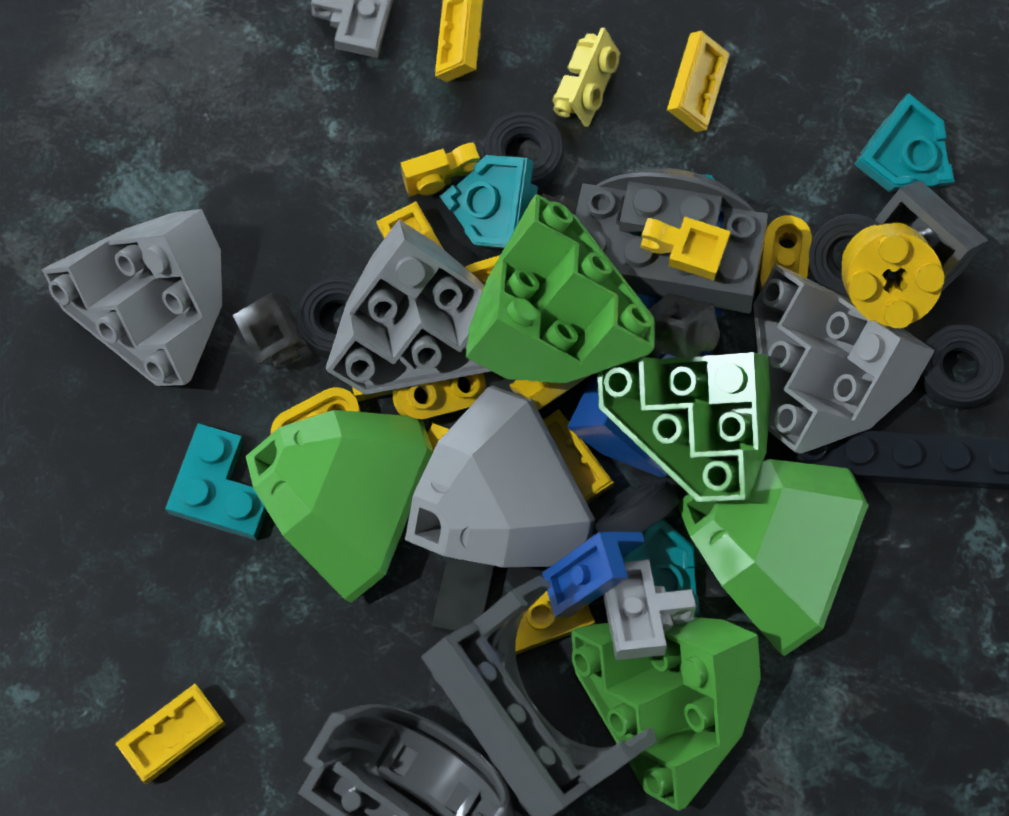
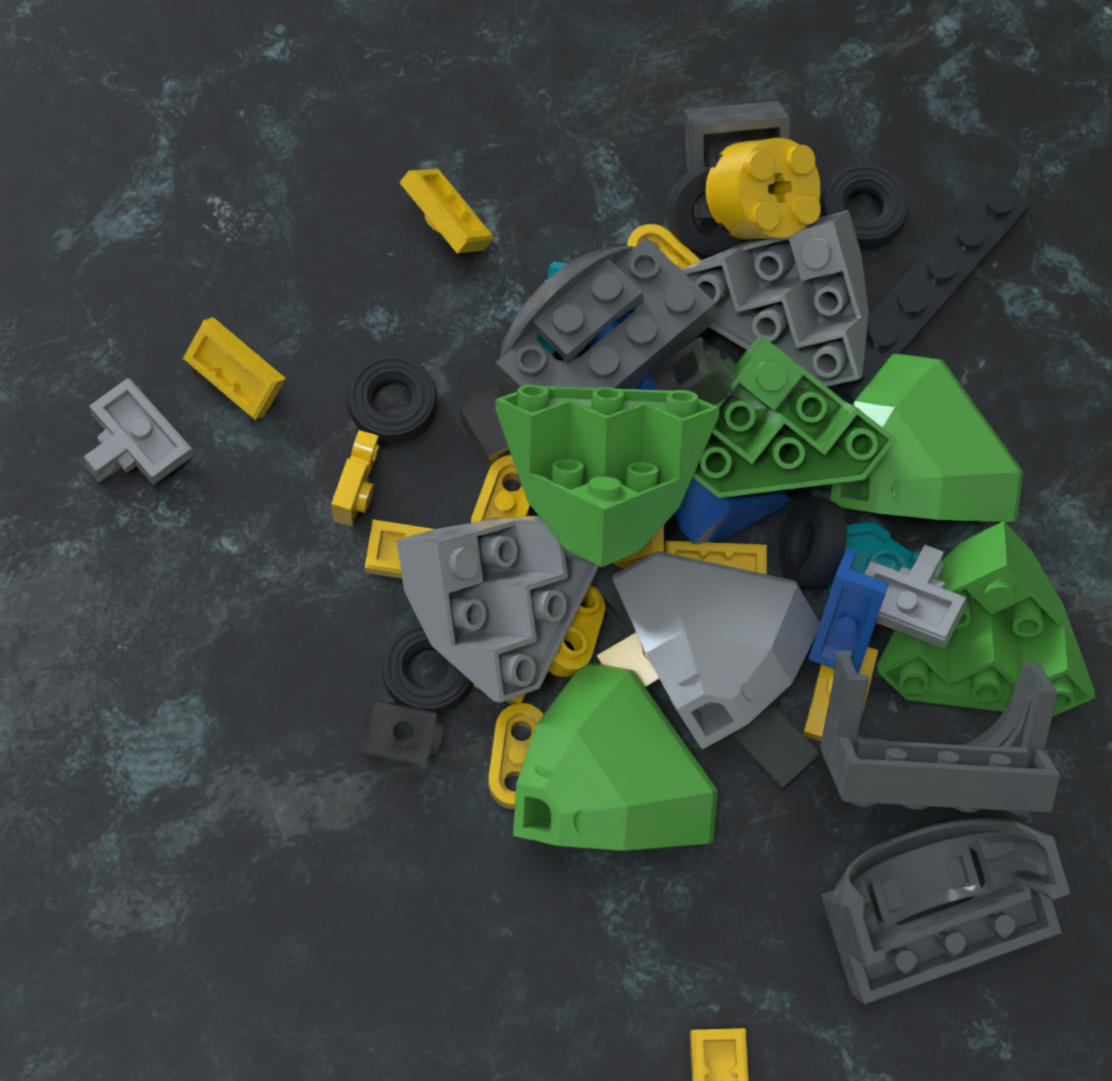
camera: 65 degrees left, 0 degrees up
light grey brick [42,209,222,386] -> none
teal plate [165,423,267,541] -> none
teal plate [440,155,538,249] -> none
light yellow hinge [552,28,621,127] -> none
yellow plate [640,217,731,281] -> none
teal plate [854,93,955,192] -> none

